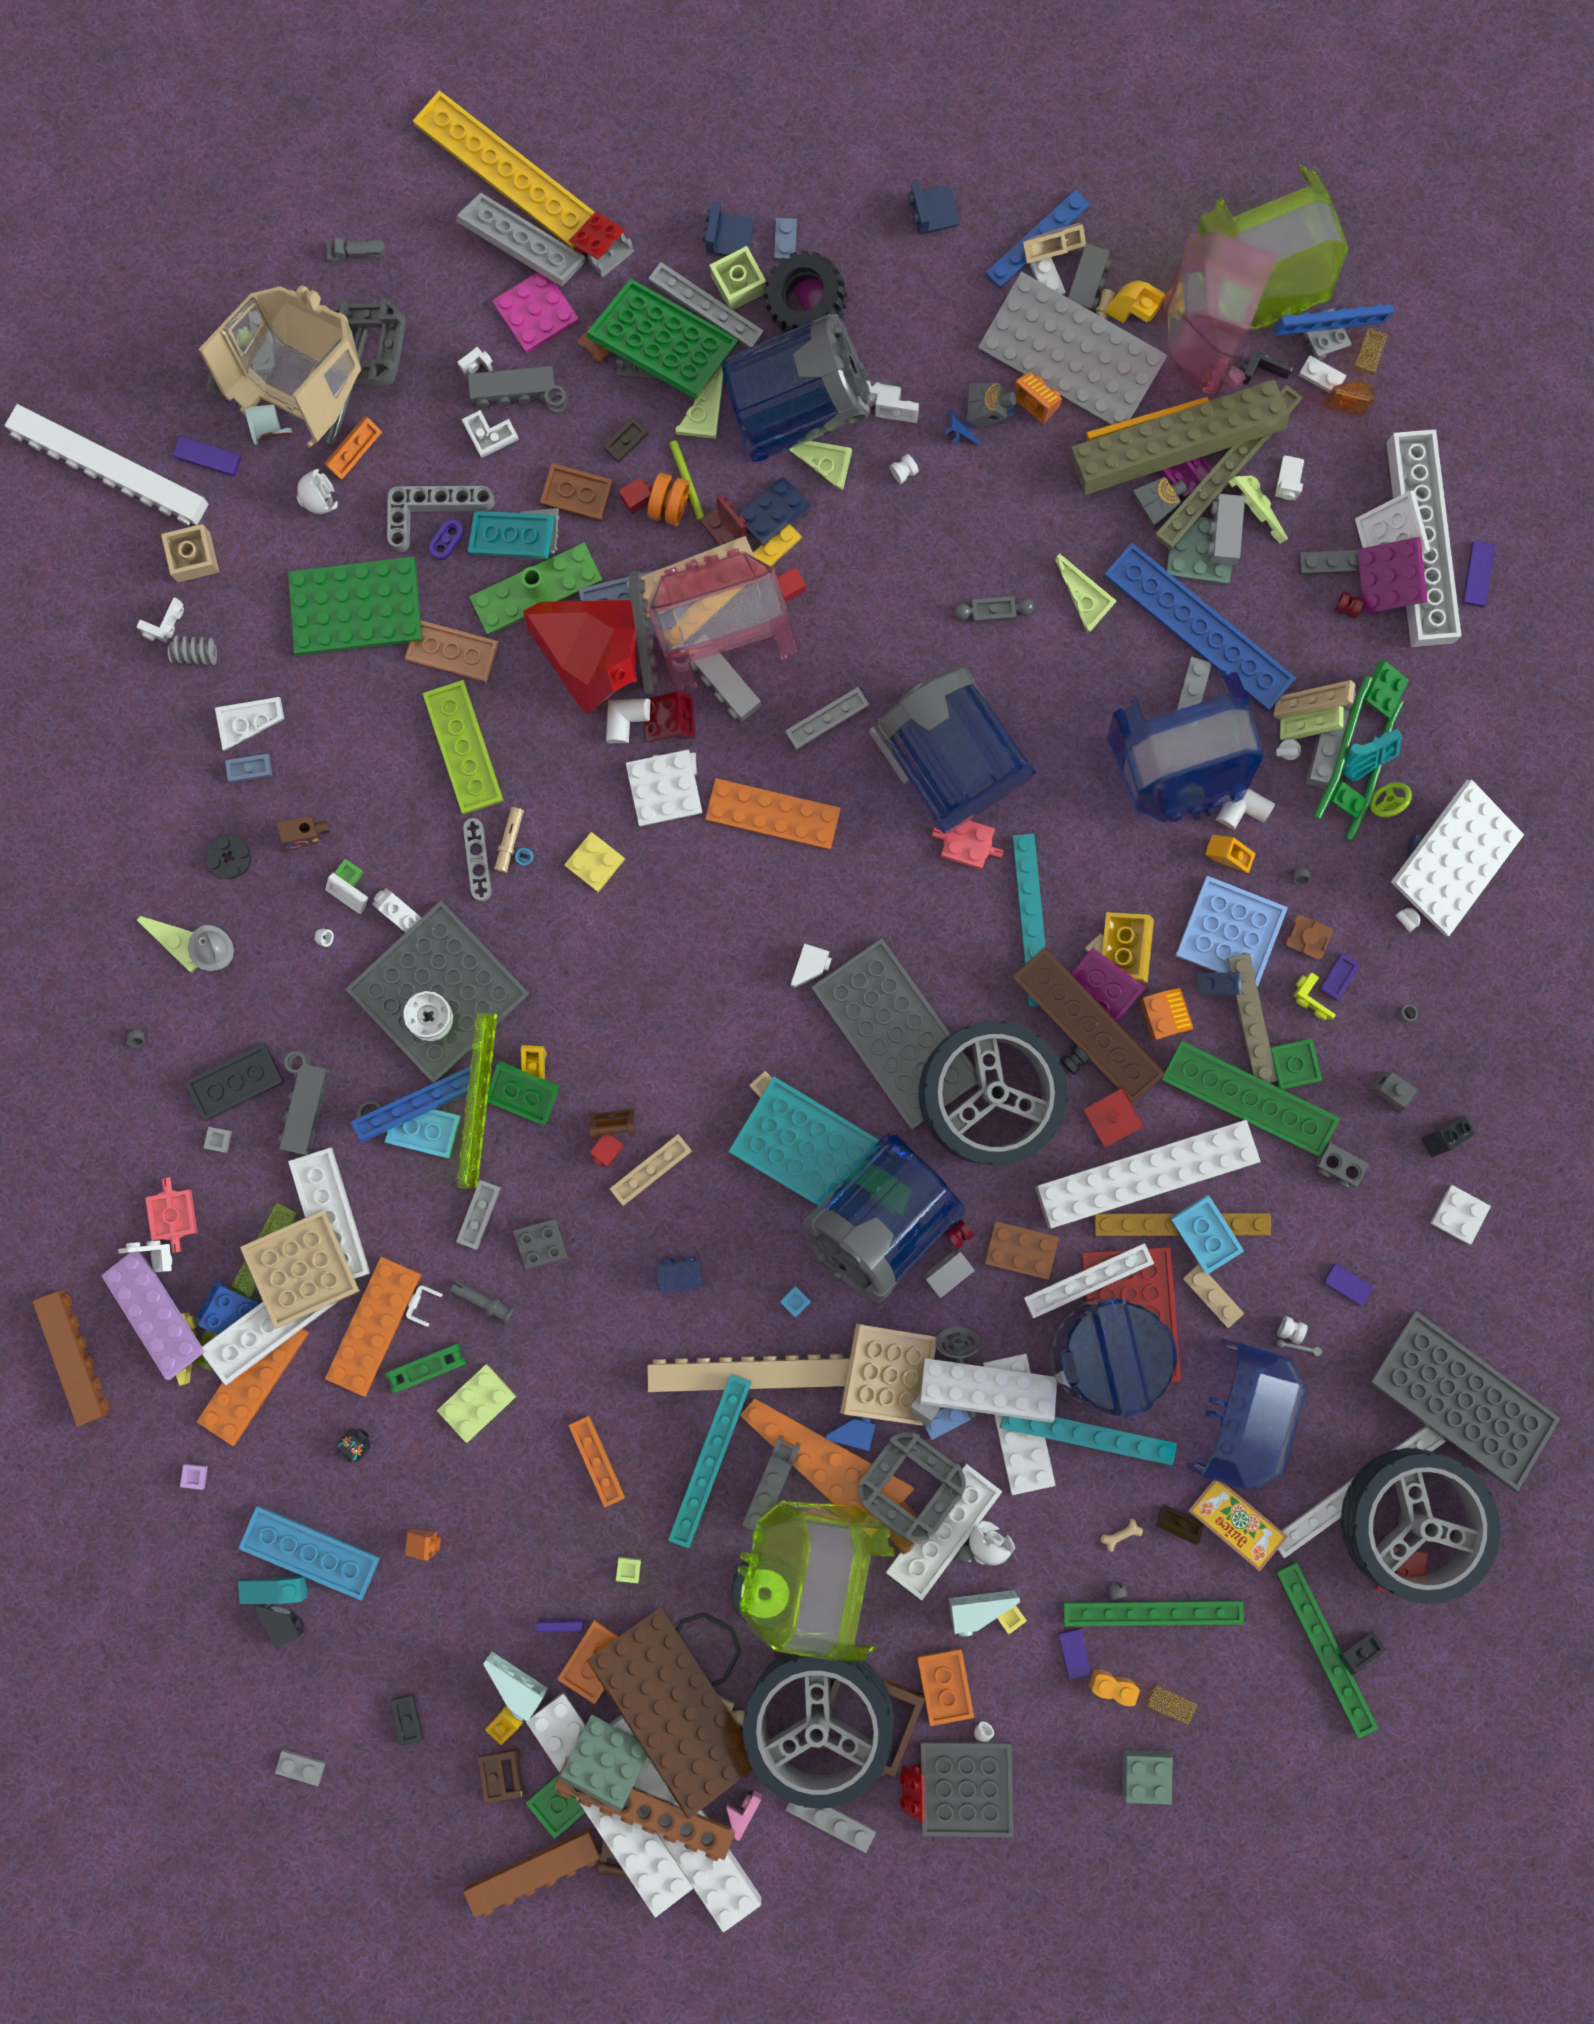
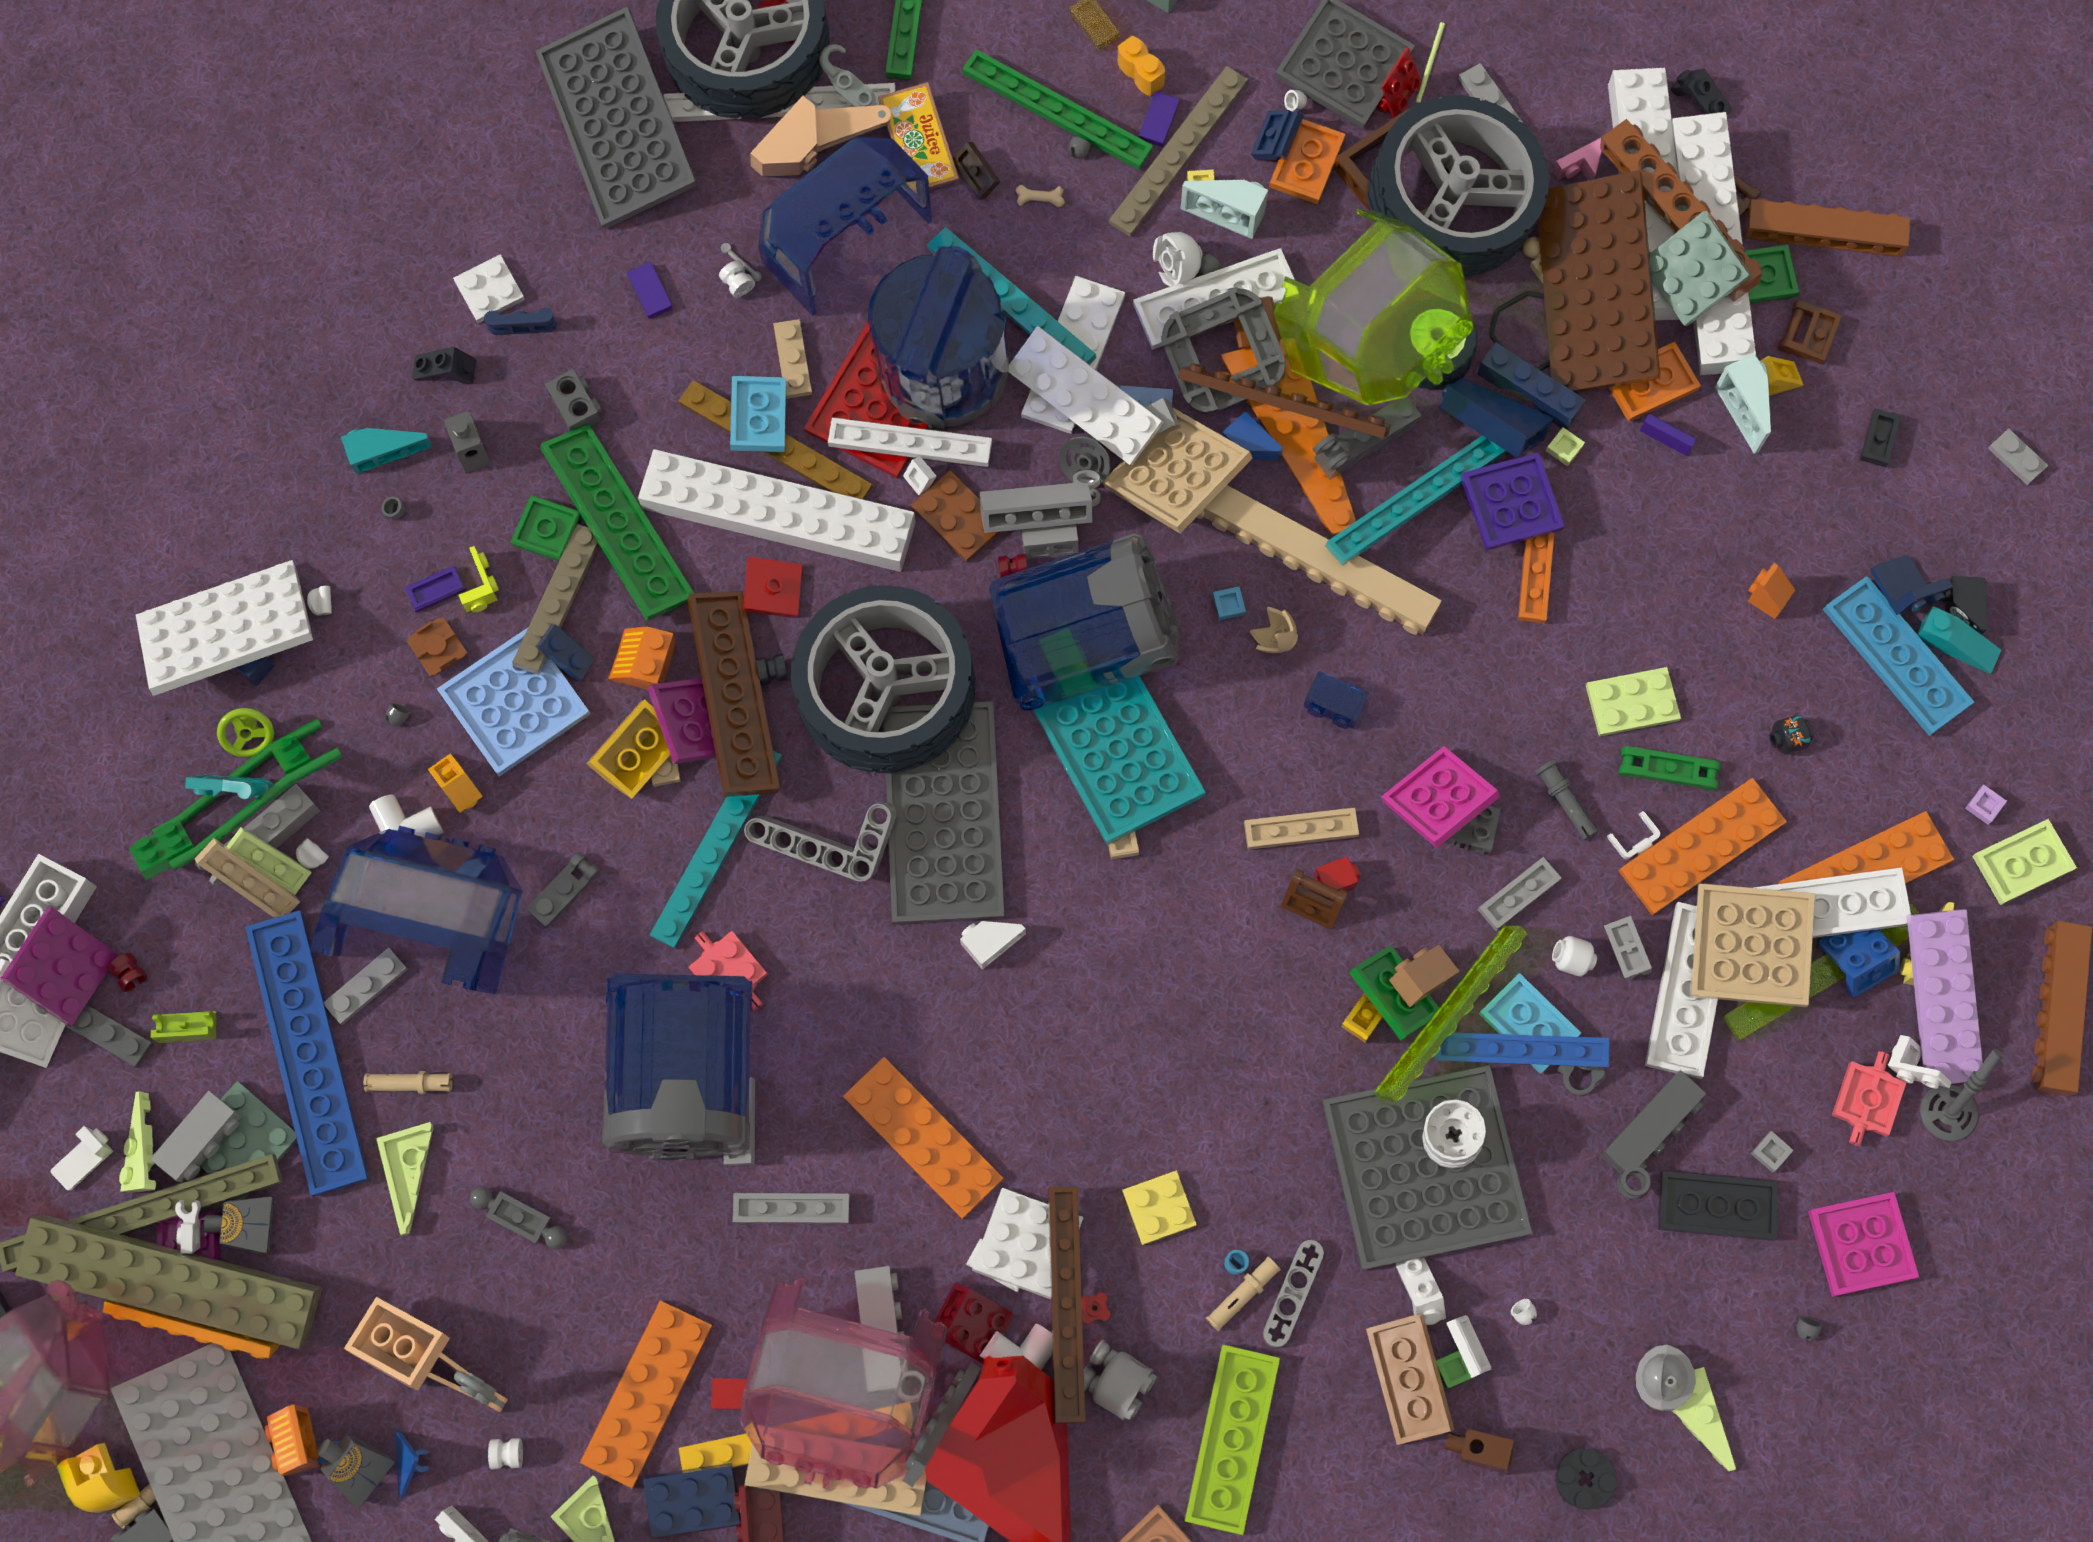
camera: 145 degrees left, 10 degrees down
none -> lime hinge [151,1011,216,1043]
none -> white plate [175,1200,201,1254]
none -> teal slope [341,428,432,474]
none -> light nougat slope [344,1297,508,1413]
none -> tan pin [364,1071,453,1094]
none -> dark blue plate [484,307,557,335]
none -> dark grey plate [526,852,601,928]
none -> orange plate [580,1300,713,1489]
none -> light grey beam [744,801,896,882]
none -> light nougat slope [750,44,891,177]
none -> white plate [903,457,936,496]
none -> light grey hinge [980,470,1100,533]
none -> reddish brown plate [1048,1186,1085,1424]
none -> red plate [1081,1292,1110,1324]
none -> light grey piece [1084,1339,1157,1421]
none -> dark tan plate [1109,66,1248,237]
none -> reddish brown plate [1178,363,1391,438]
none -> tan piece [1250,607,1298,653]
none -> dark blue plate [1251,109,1304,160]
none -> medium nougat plate [1366,1314,1455,1445]
none -> dark pink plate [1381,746,1500,849]
none -> medium nougat brick [1389,945,1460,1007]
none -> yellowish green axle [1416,22,1445,103]
none -> dark blue slope [1440,378,1554,458]
none -> dark purple plate [1460,452,1565,551]
none -> dark blue arch [1477,343,1586,430]
none -> white head [1552,936,1597,976]
none -> light grey hinge [1604,916,1652,980]
none -> black bracket [1670,68,1732,115]
none -> dark pink plate [1808,1192,1919,1297]
none -> dark blue bracket [1870,555,1953,615]
none -> dark grey dish [1920,1049,2004,1141]
none -> yellowish green plate [1972,819,2077,905]

